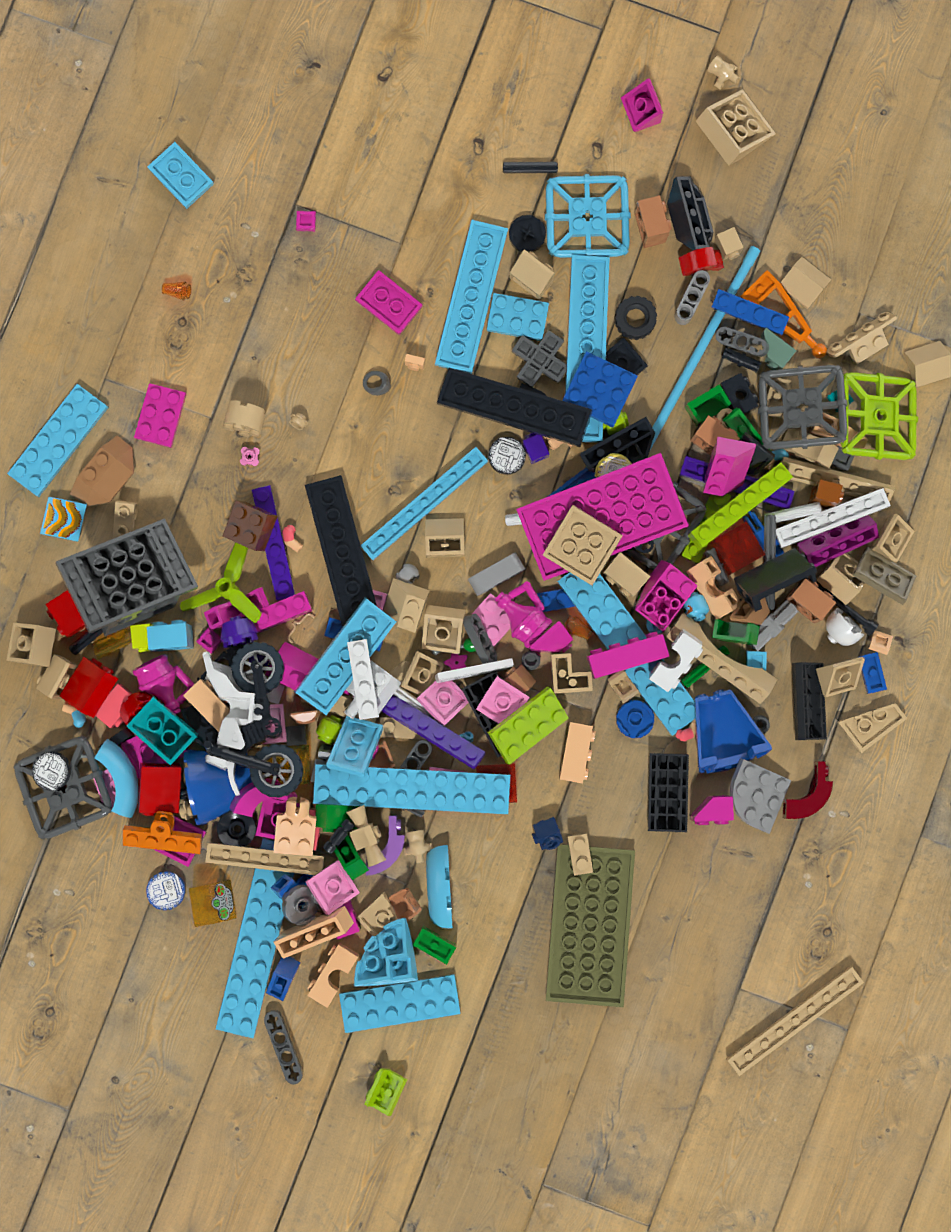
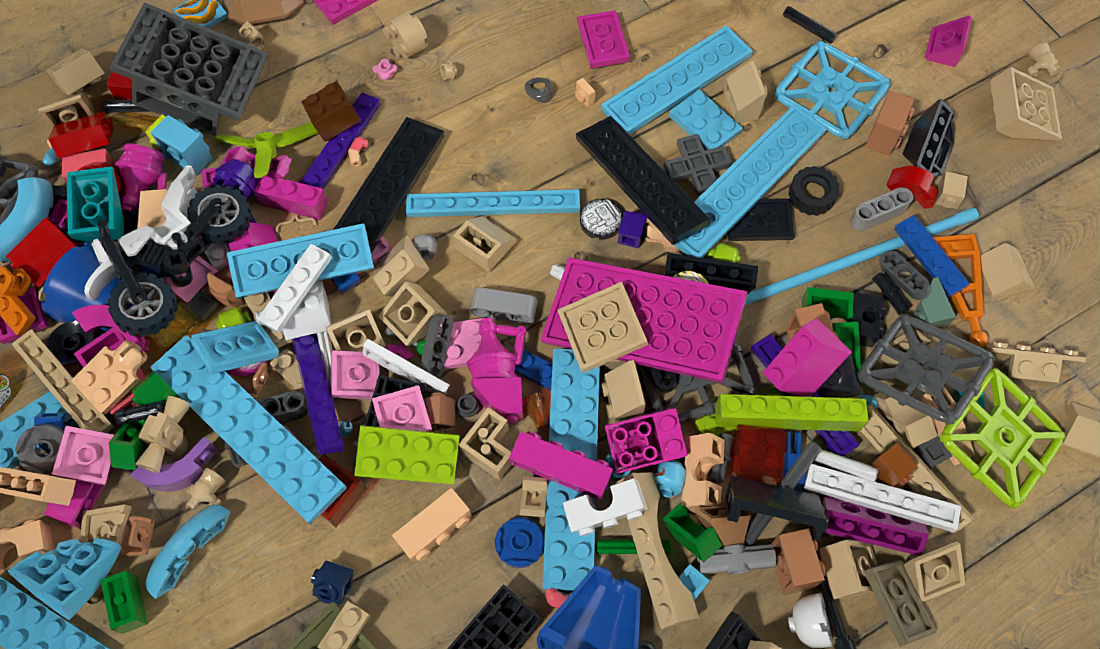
camera: 40 degrees right, 20 degrees down
black tile [509,215,546,253] -> none
blue plate [562,351,638,428] -> none

